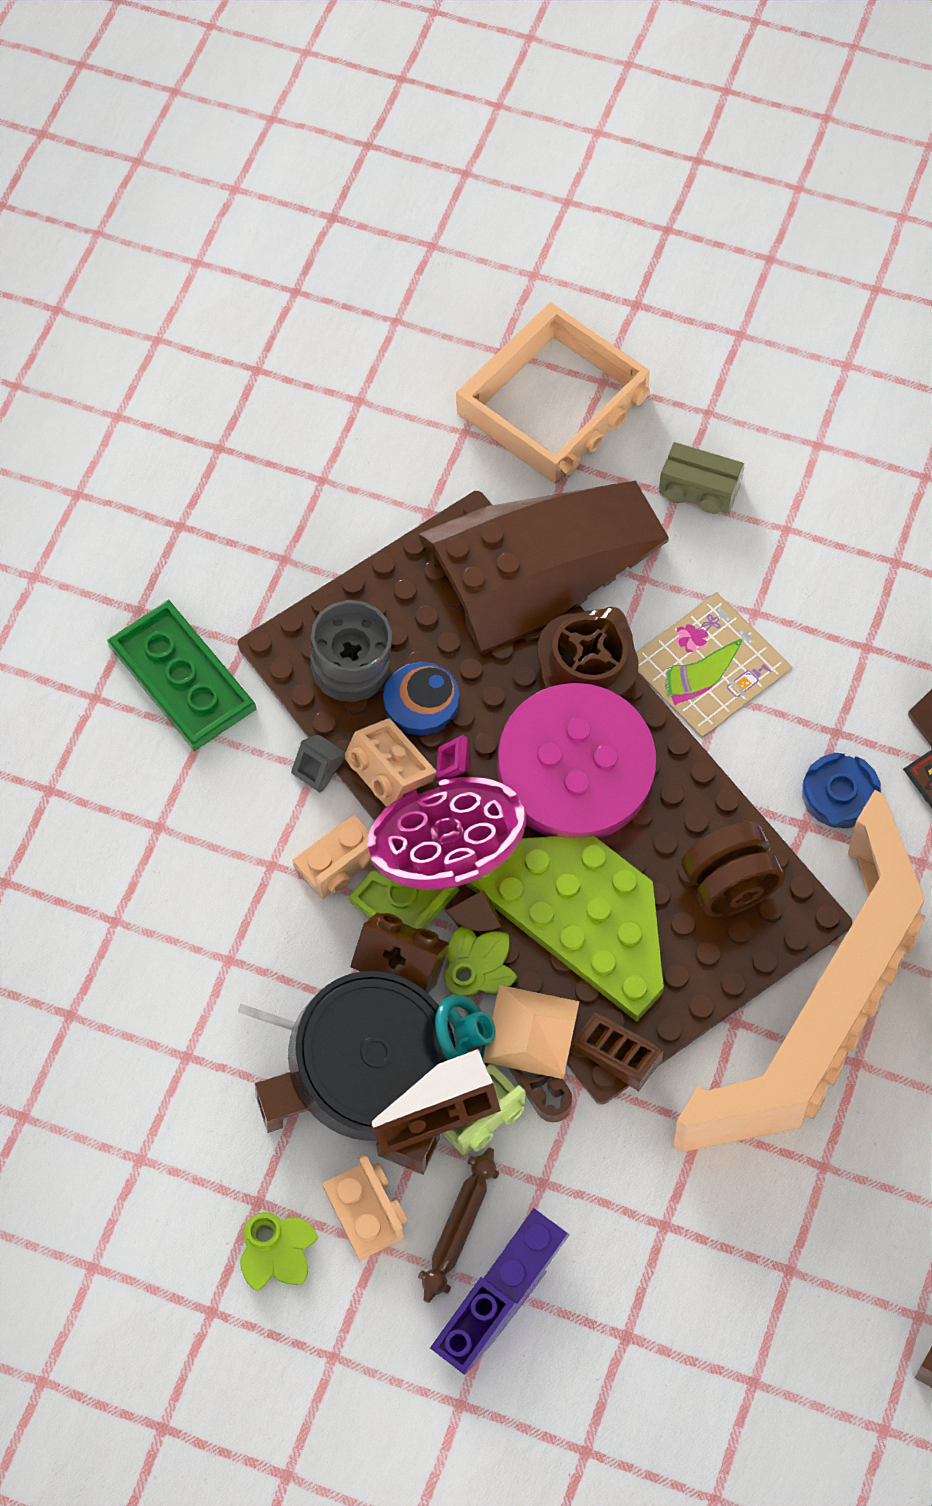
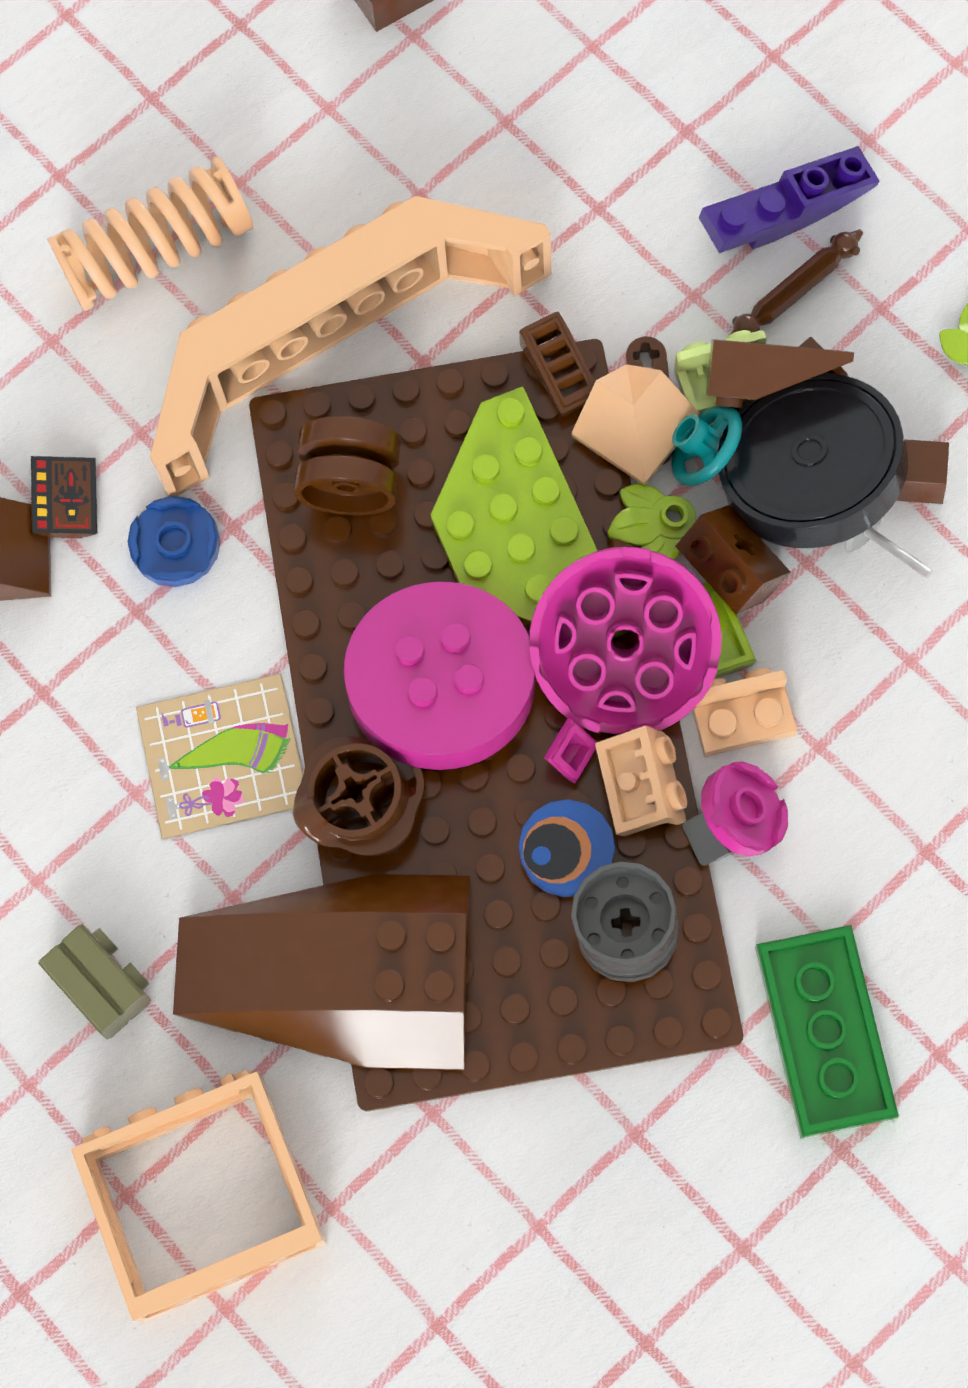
camera: 150 degrees left, 10 degrees up
light nougat bracket [322,1155,408,1261] -> none
none -> dark pink tile [701,761,788,857]

